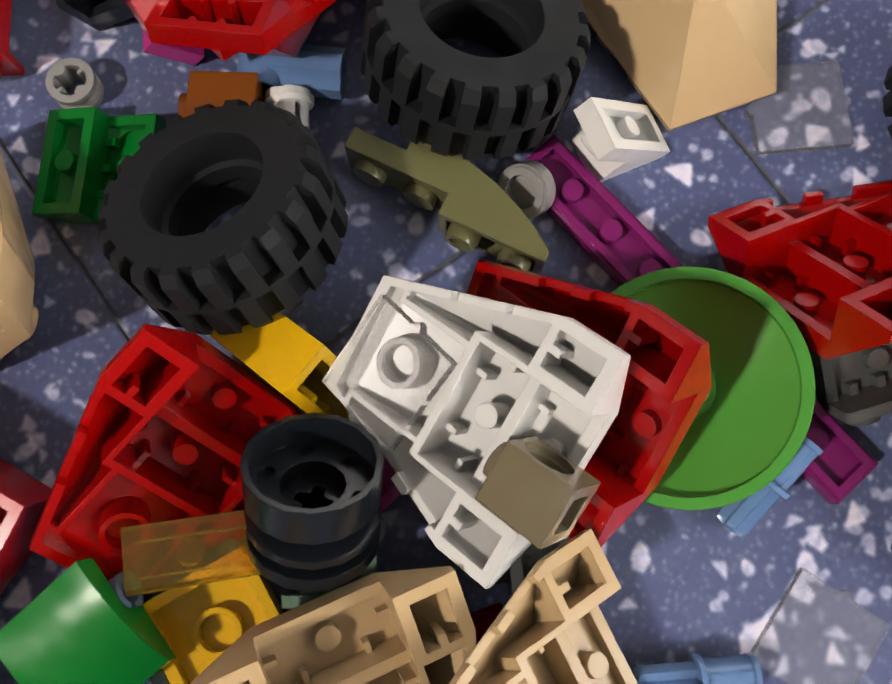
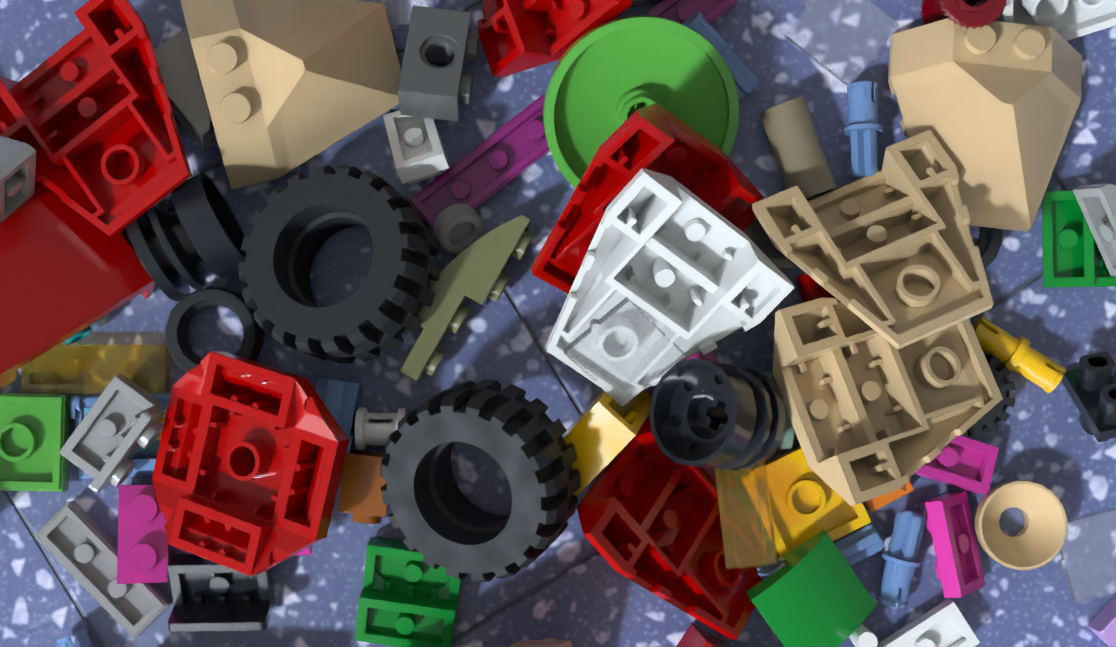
camera: 85 degrees left, 10 degrees up
light grey bush [45,57,105,109] -> none
dark tan brick [475,436,601,549] -> none
none -> dark grey brick [398,5,480,122]
none -> dark tan pin [759,97,837,200]

